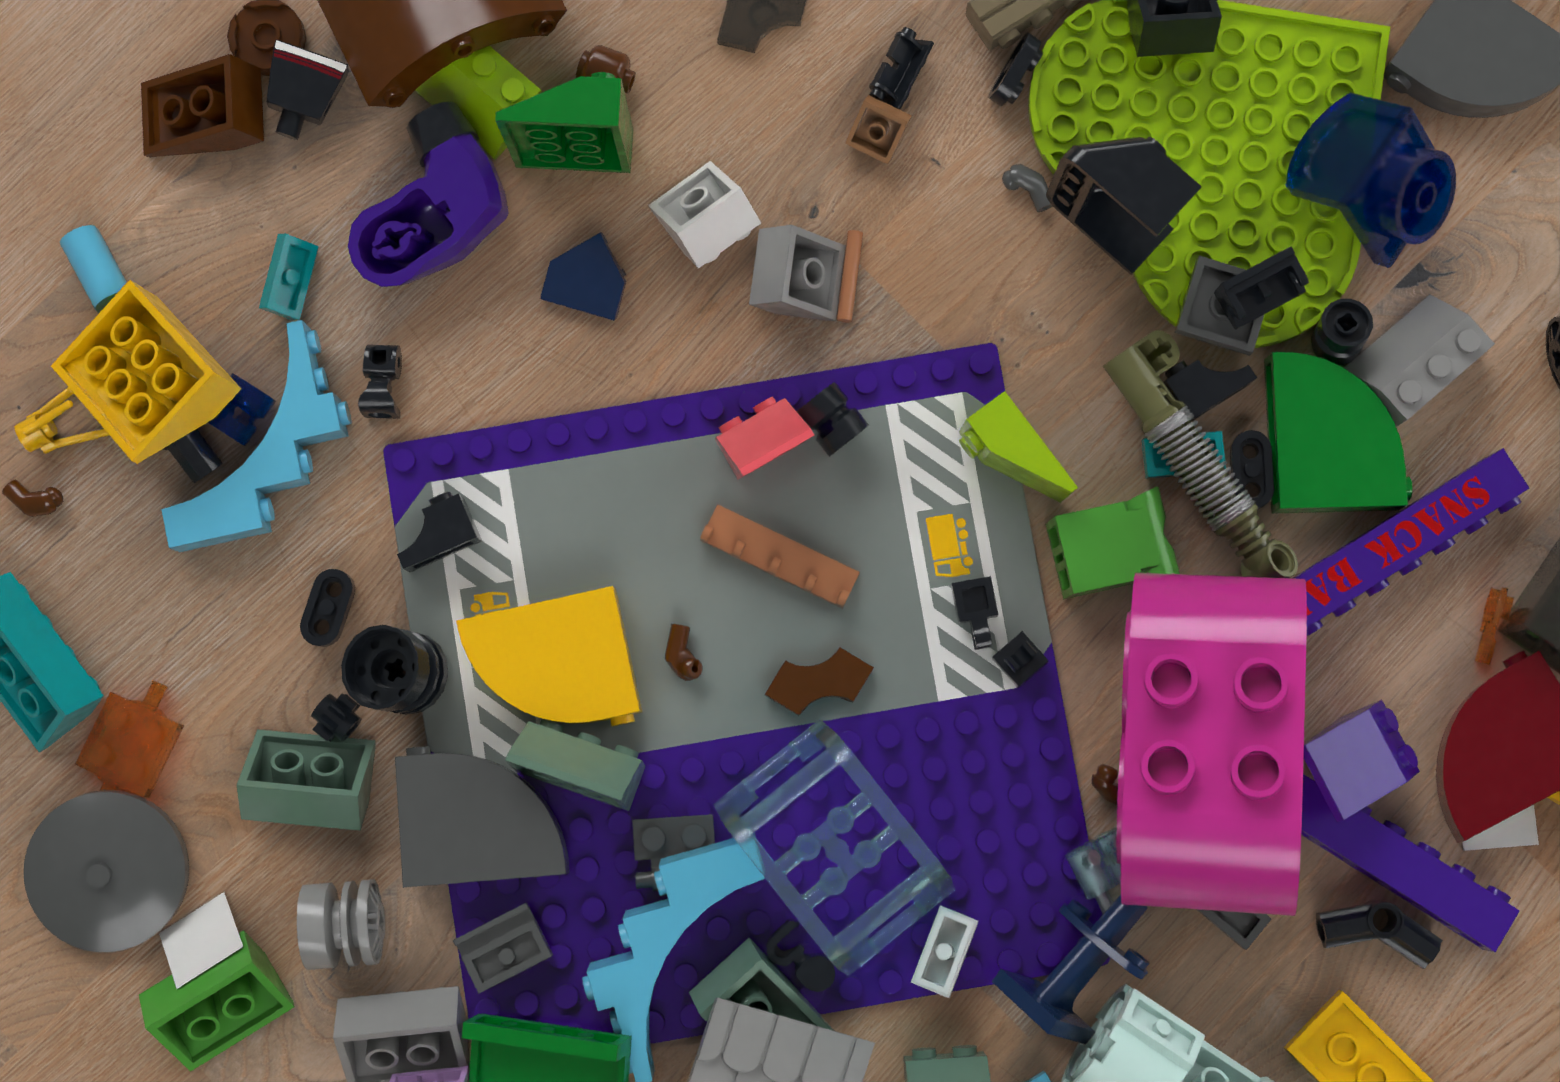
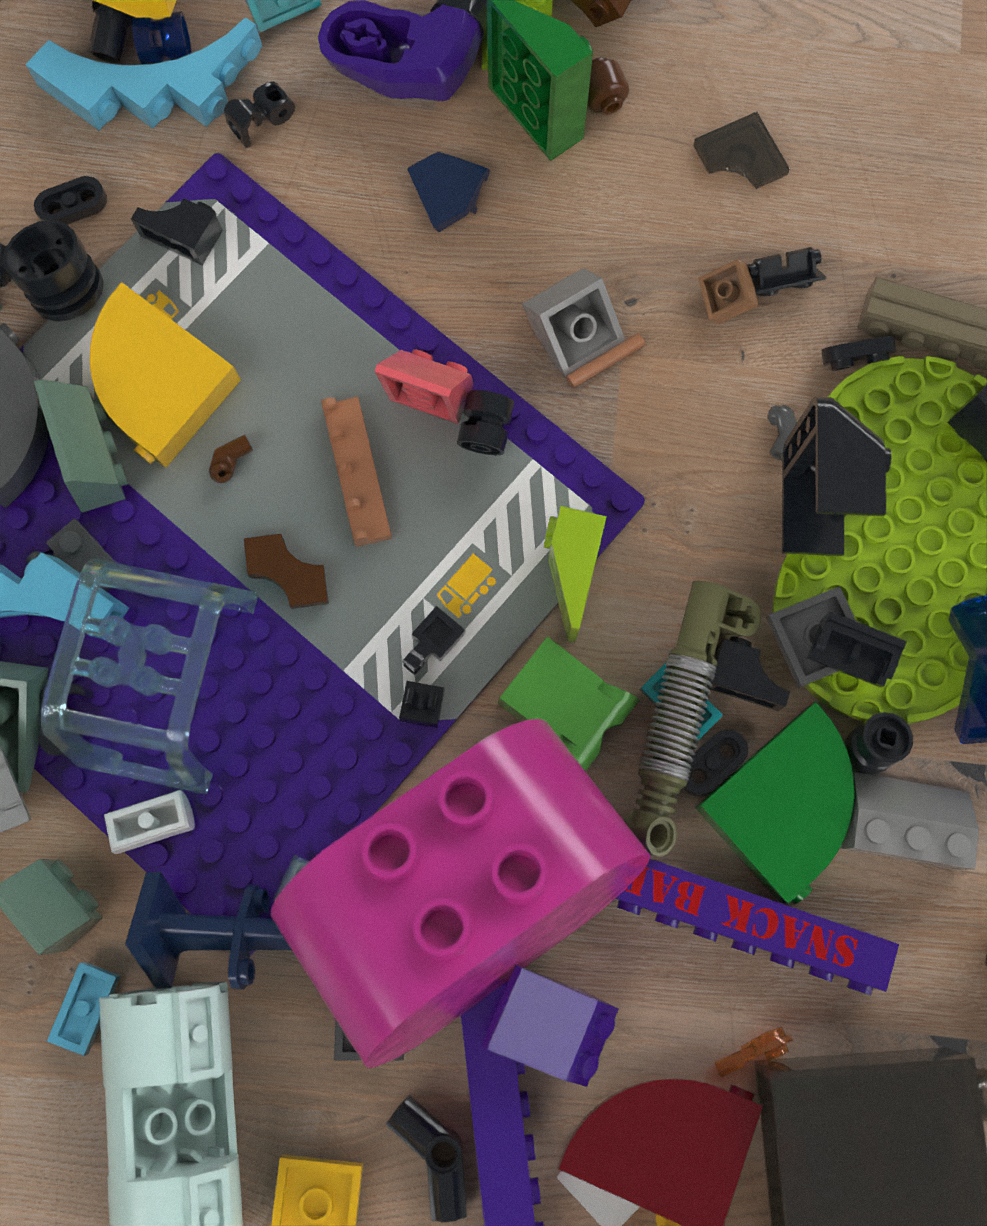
camera: 50 degrees right, 5 degrees down
white slope [648,161,761,268] -> none

